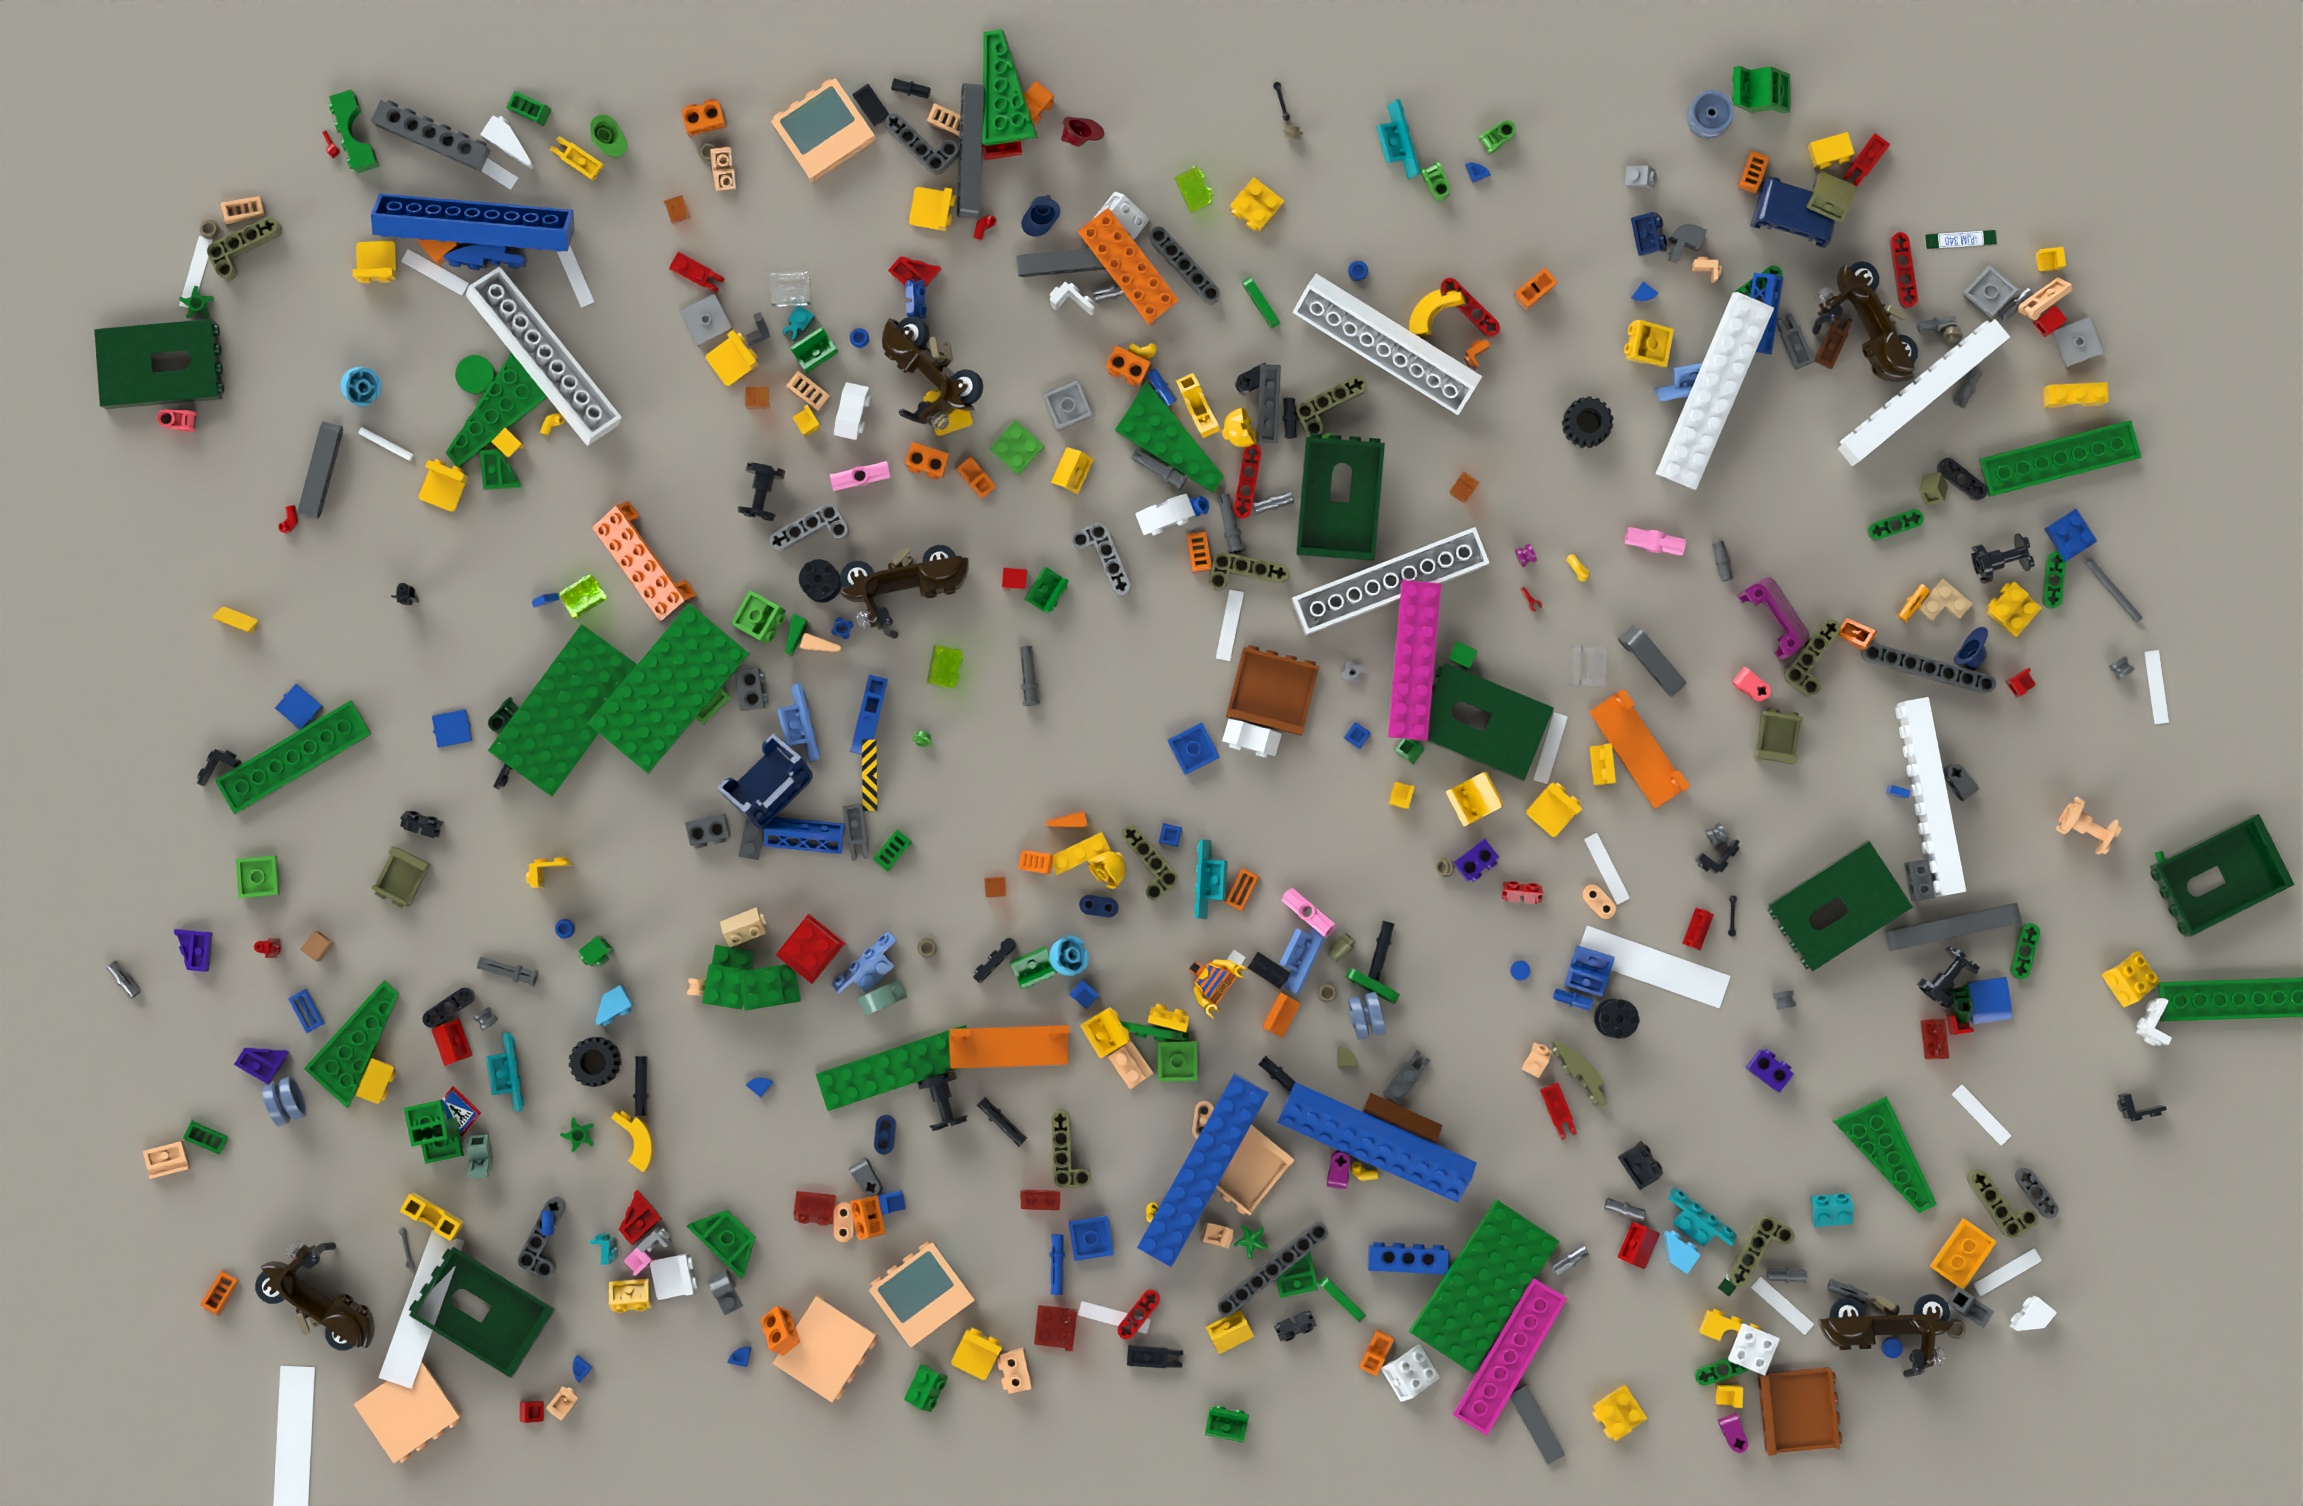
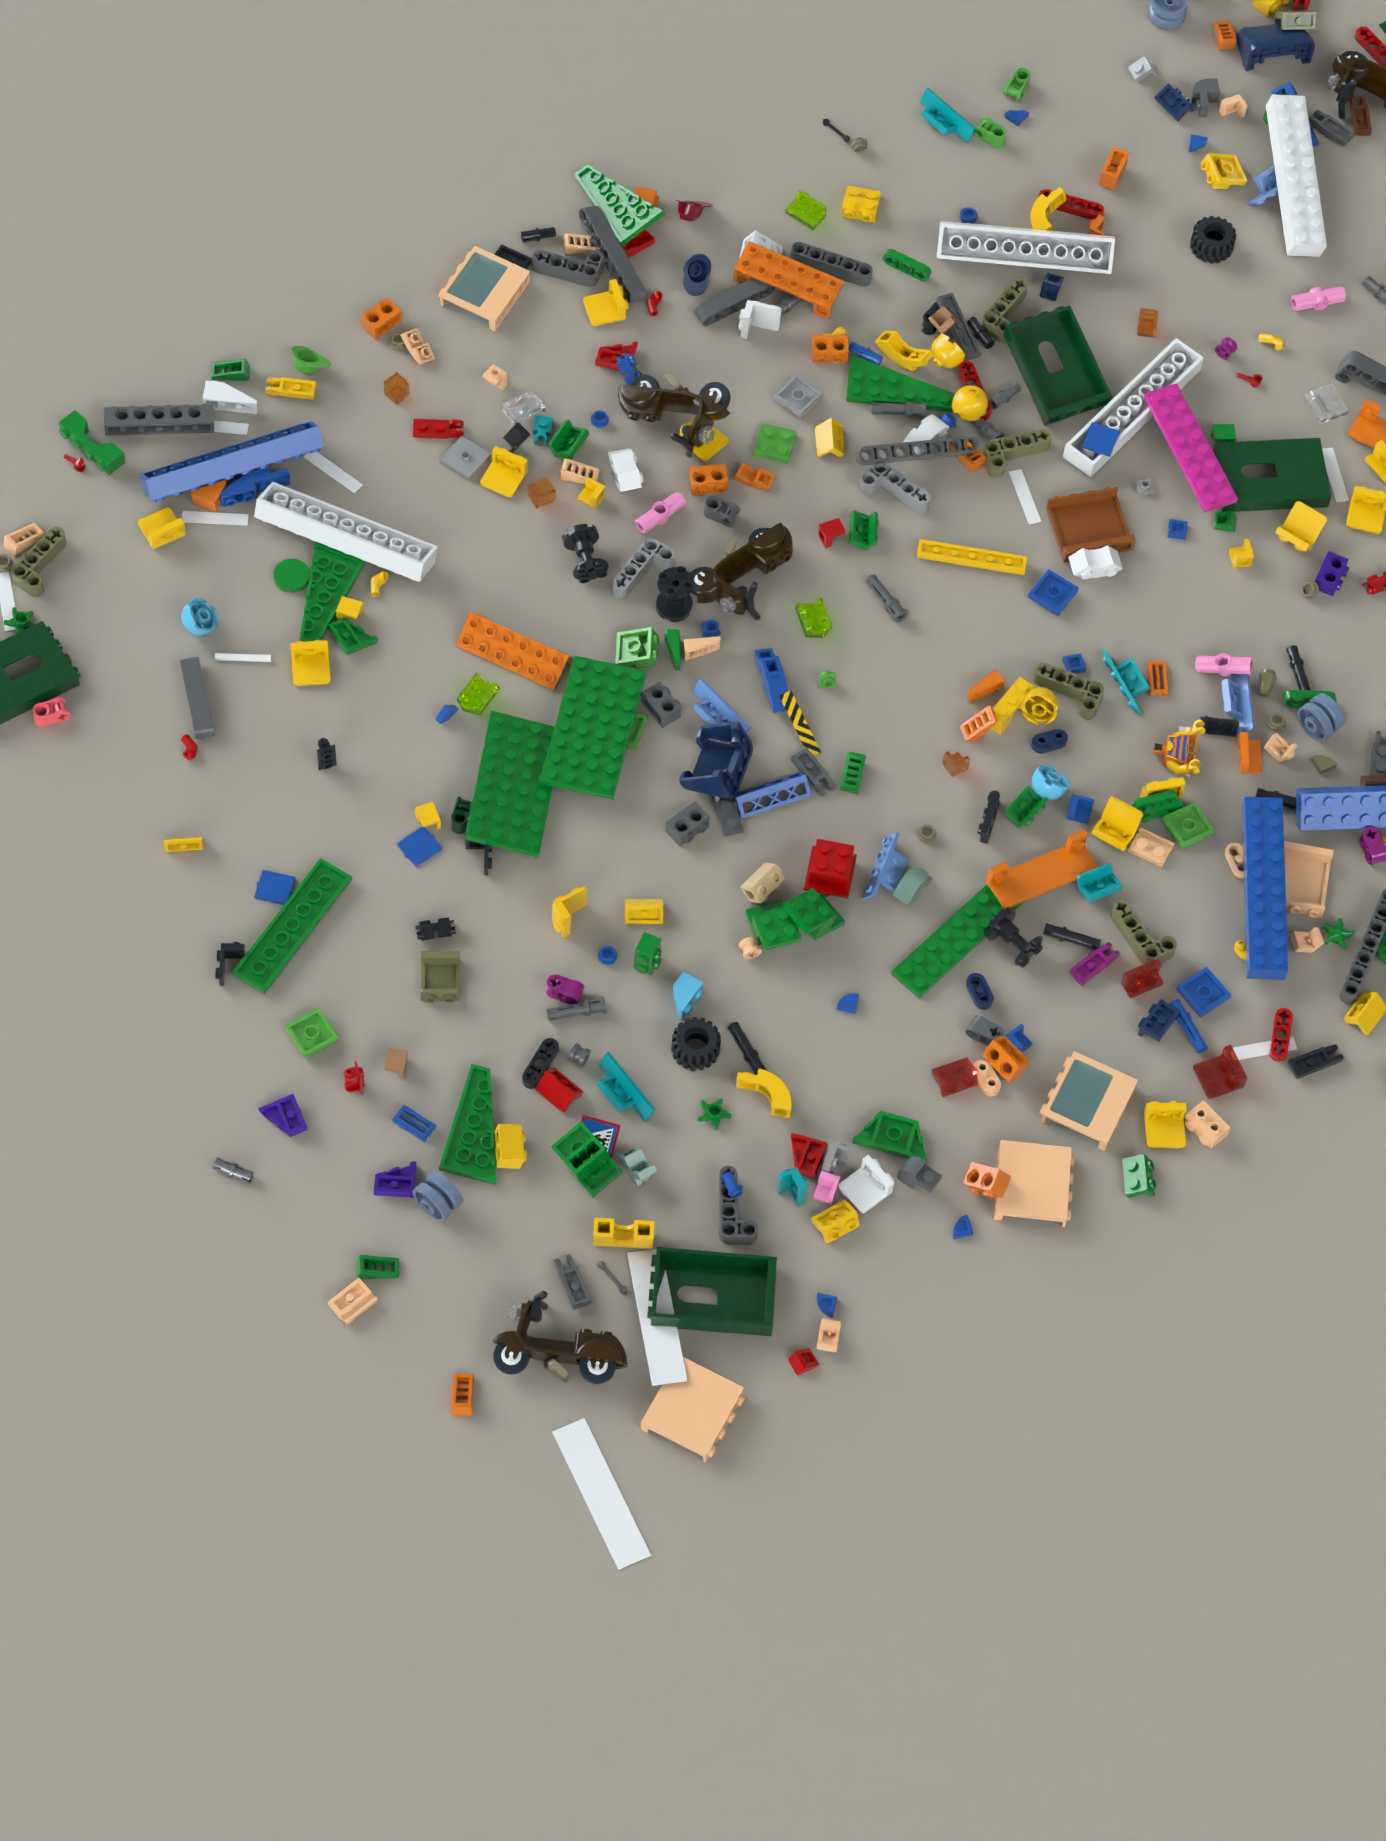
camera: 30 degrees left, 25 degrees down
none -> yellow panel [415,802,441,830]
none -> light nougat bracket [483,364,507,390]
none -> magenta piece [546,974,585,1005]
none -> dark grey hinge [554,1254,592,1310]
none -> yellow panel [624,899,663,924]
none -> dark grey piece [704,496,740,527]
none -> dark grey beam [855,436,979,466]
none -> yellow plate [916,539,1027,575]
none -> medium nougat panel [928,306,958,334]
none -> yellow cylinder [952,385,988,421]
none -> dark blue bracket [1039,273,1064,301]
none -> magenta hinge [1069,942,1120,986]
none -> teal bracket [1077,863,1122,903]
none -> blue piece [1082,422,1120,457]
none -> dark blue bracket [1138,999,1180,1042]
none -> light nougat bracket [1264,733,1297,762]

